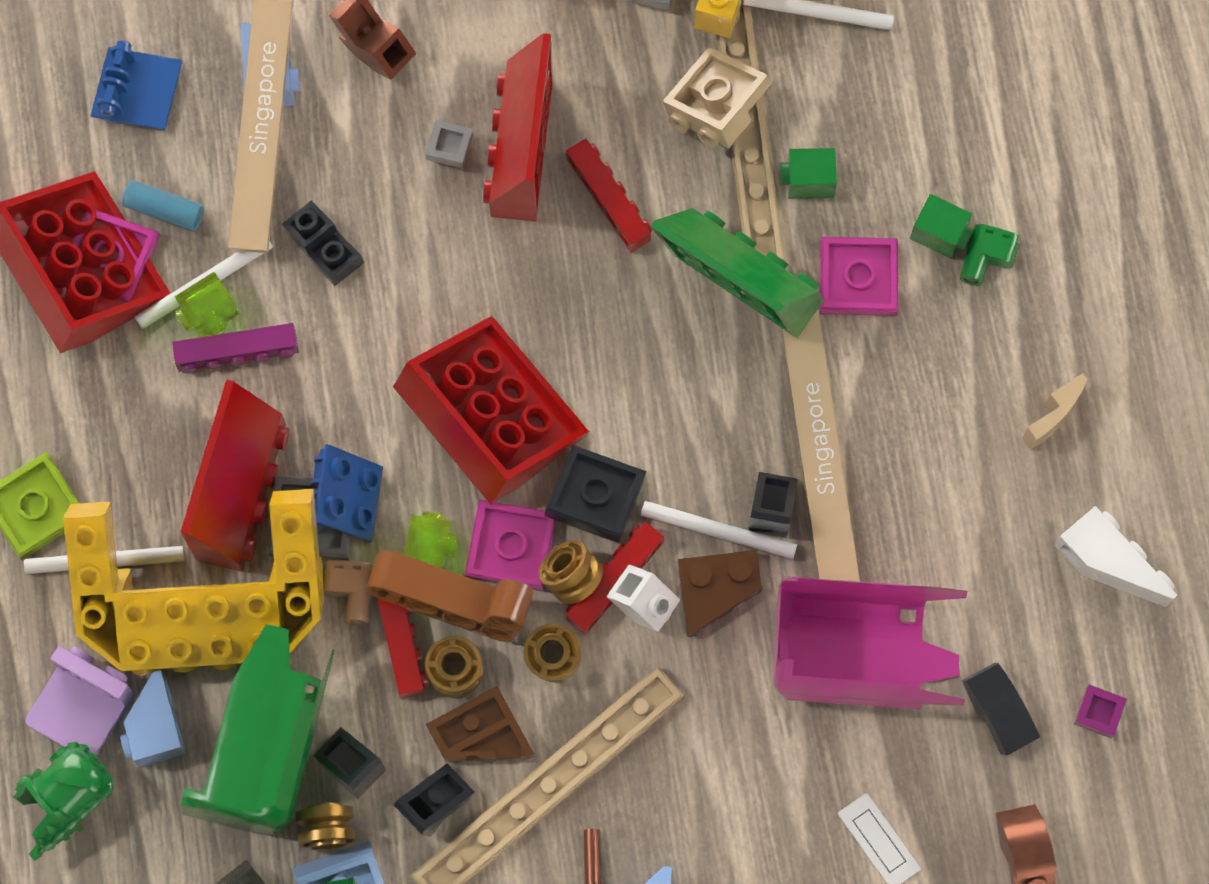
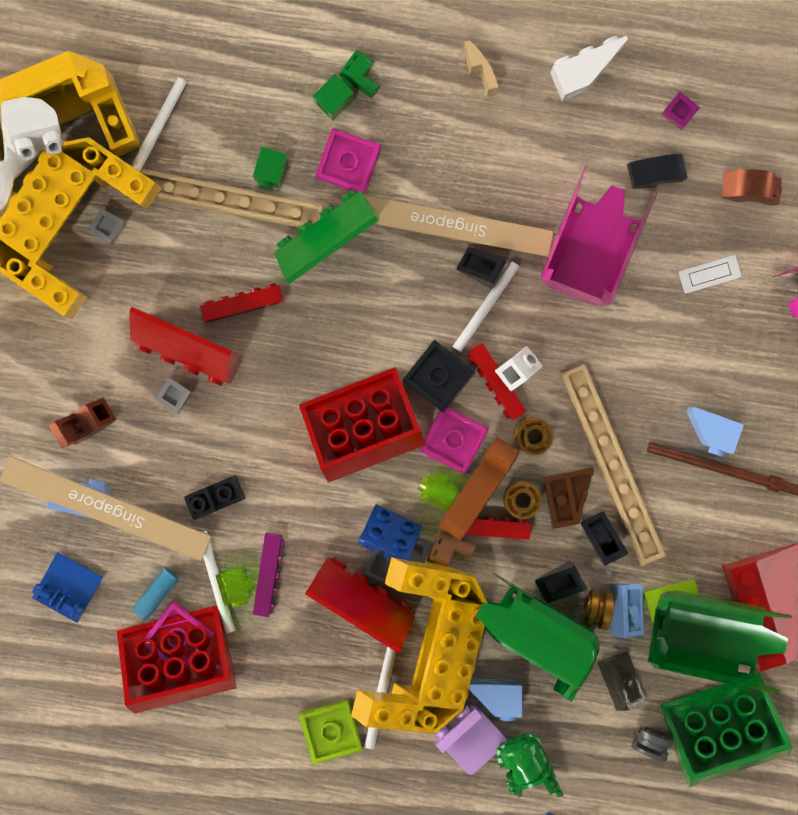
camera: 70 degrees left, 15 degrees up
pearl gold wheel [539,540,603,604] -> none
tan plate [663,47,771,149] -> none
reddish brown wing [677,550,762,637] -> none

